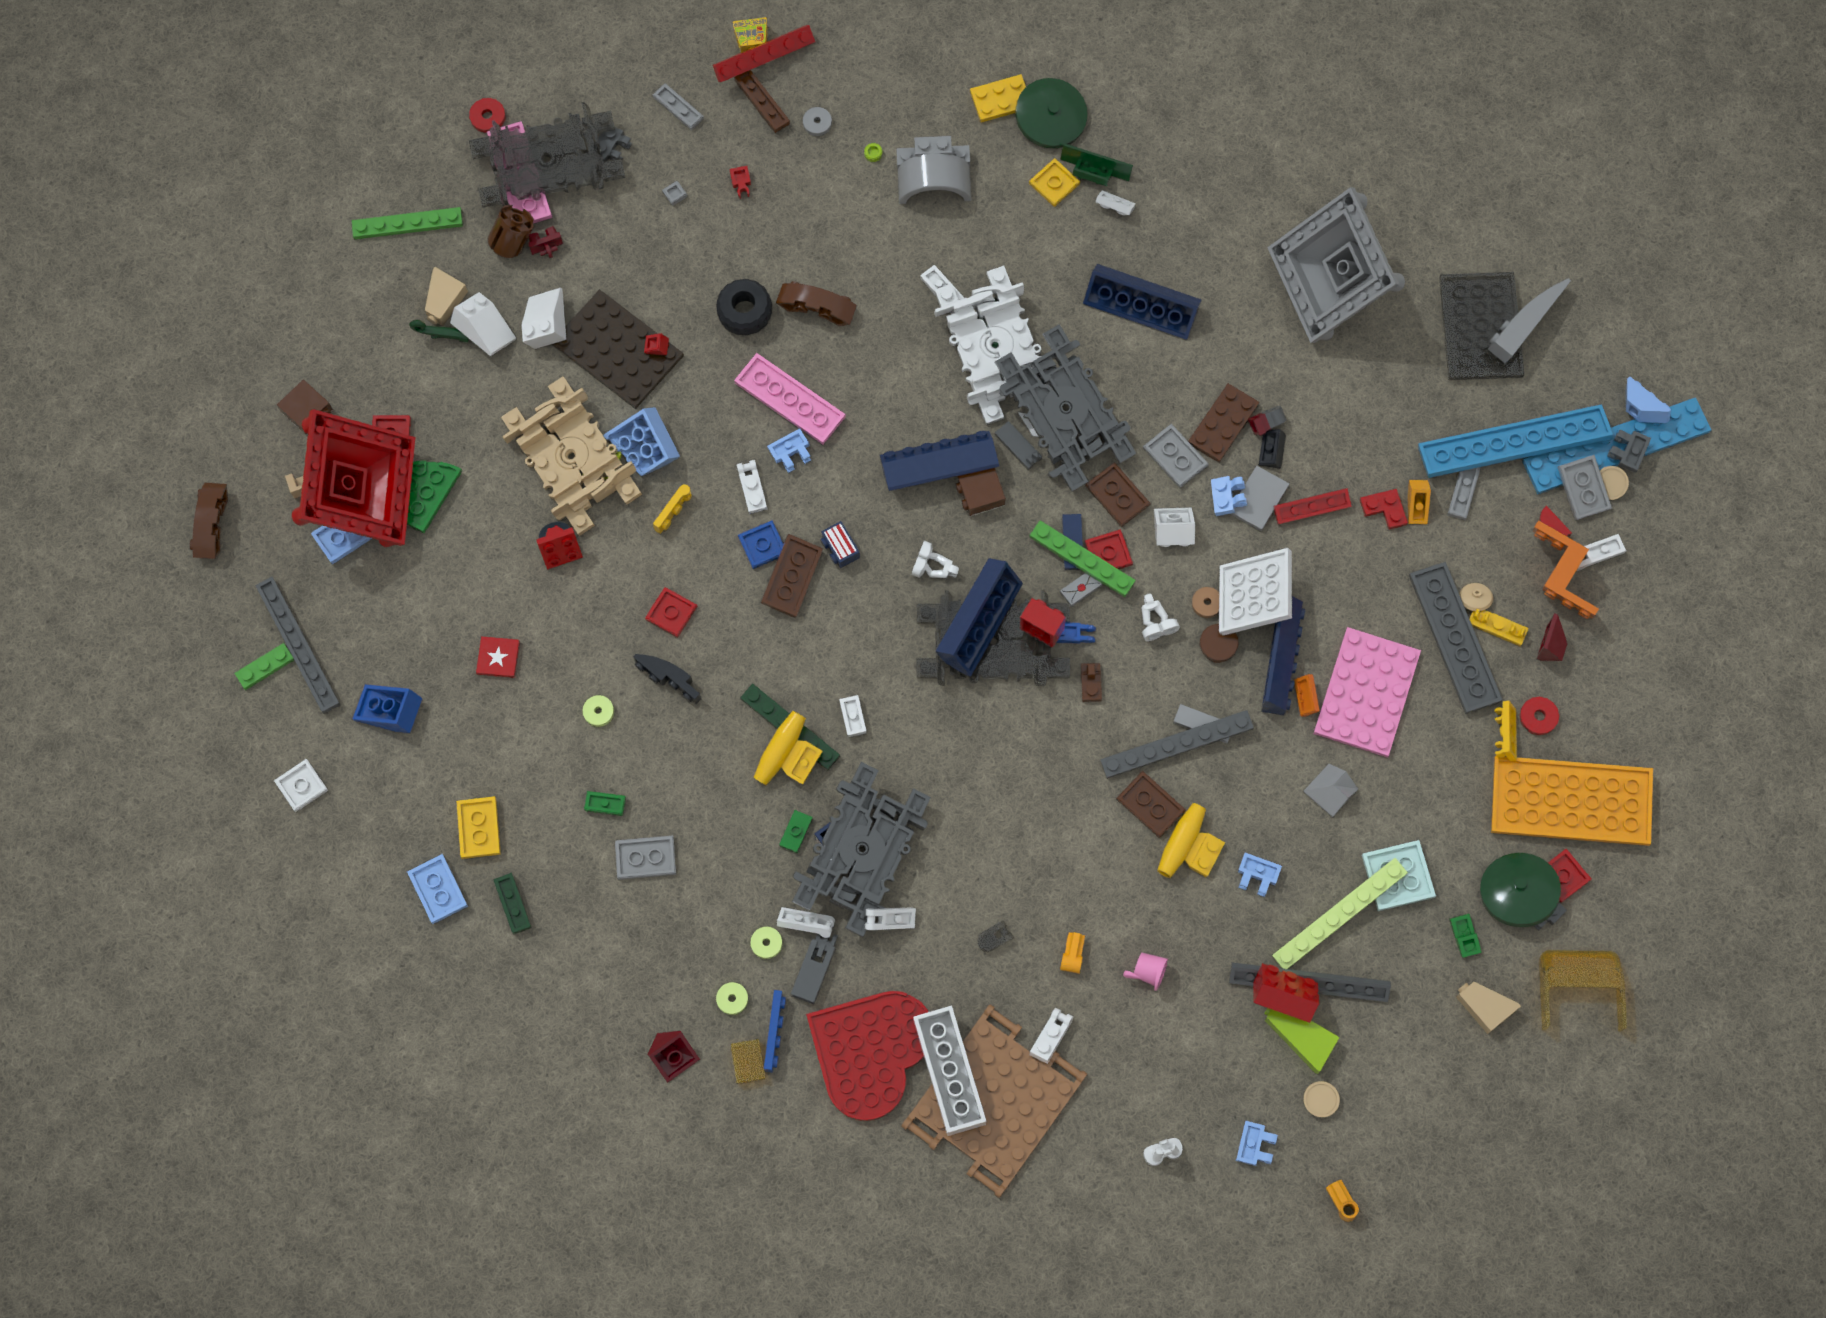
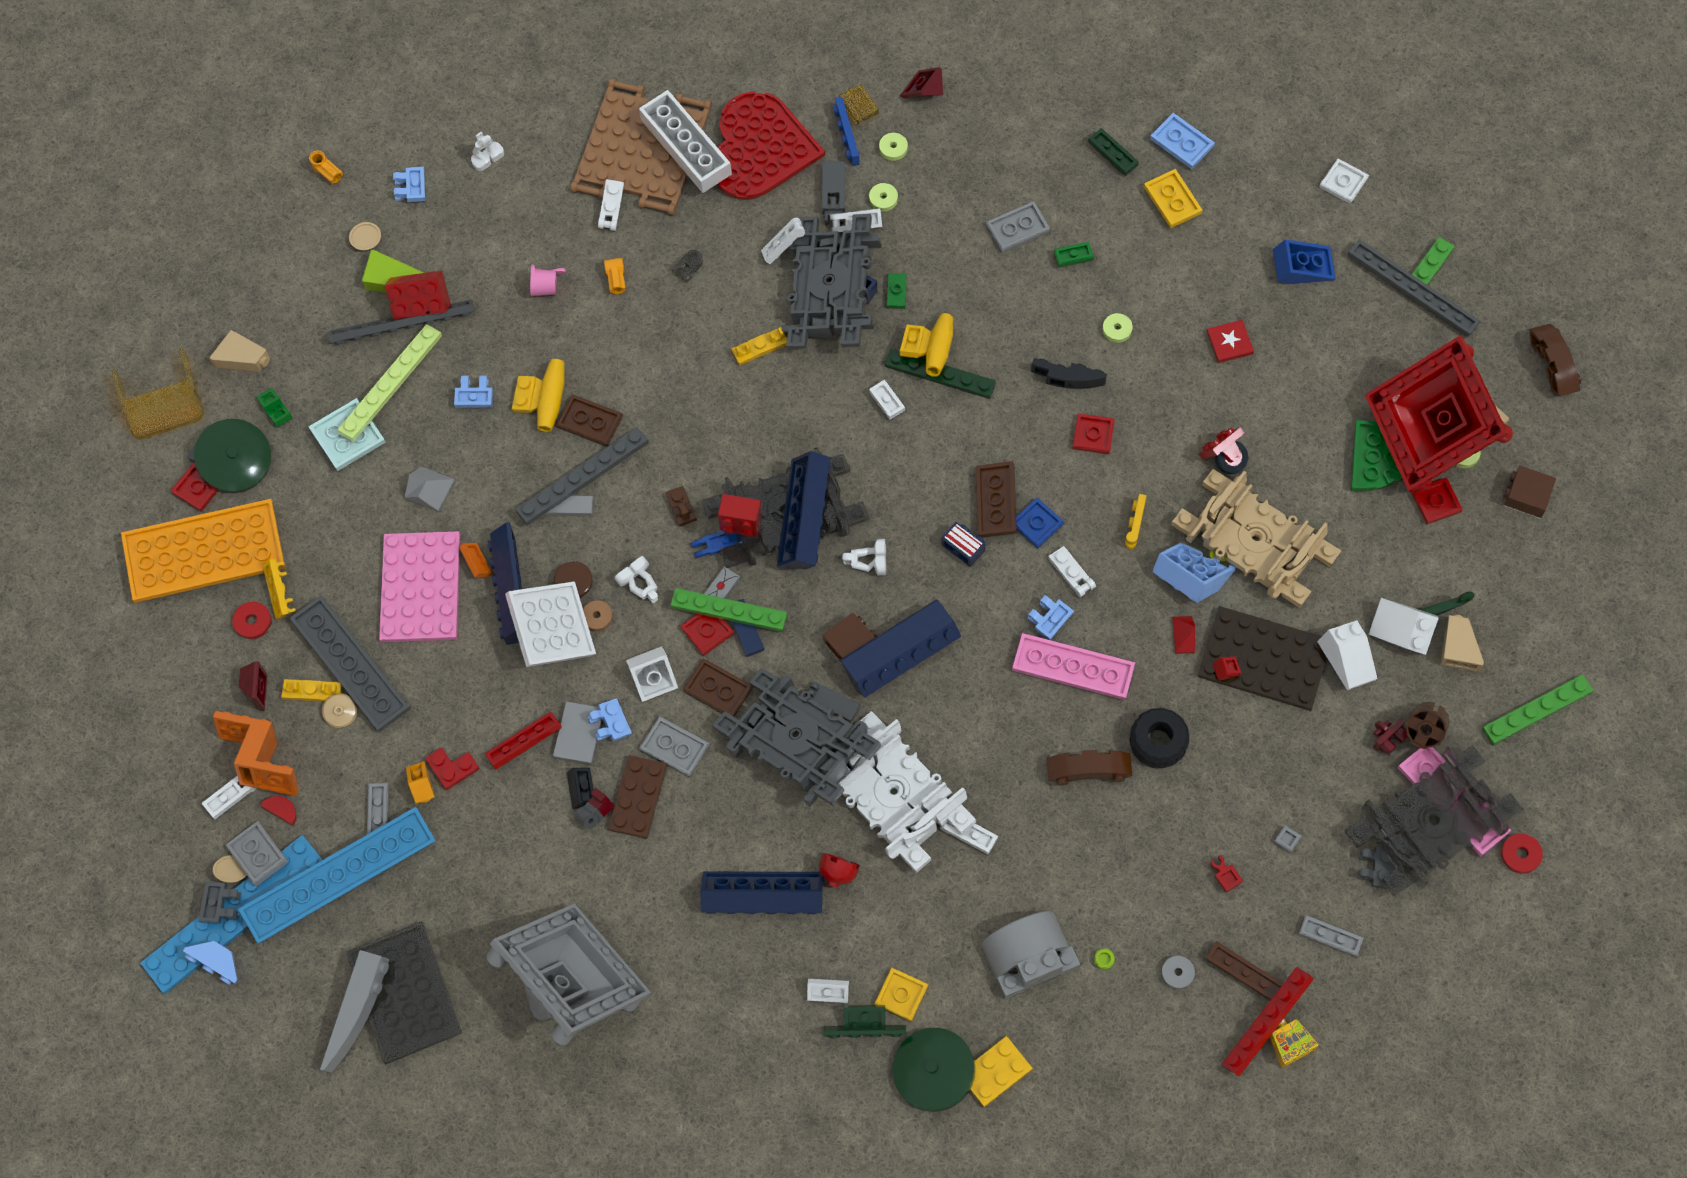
camera: 160 degrees right, 5 degrees down
none -> yellow plate [731,327,787,366]
none -> red cylinder [819,853,860,888]
none -> red slope [1172,616,1195,654]

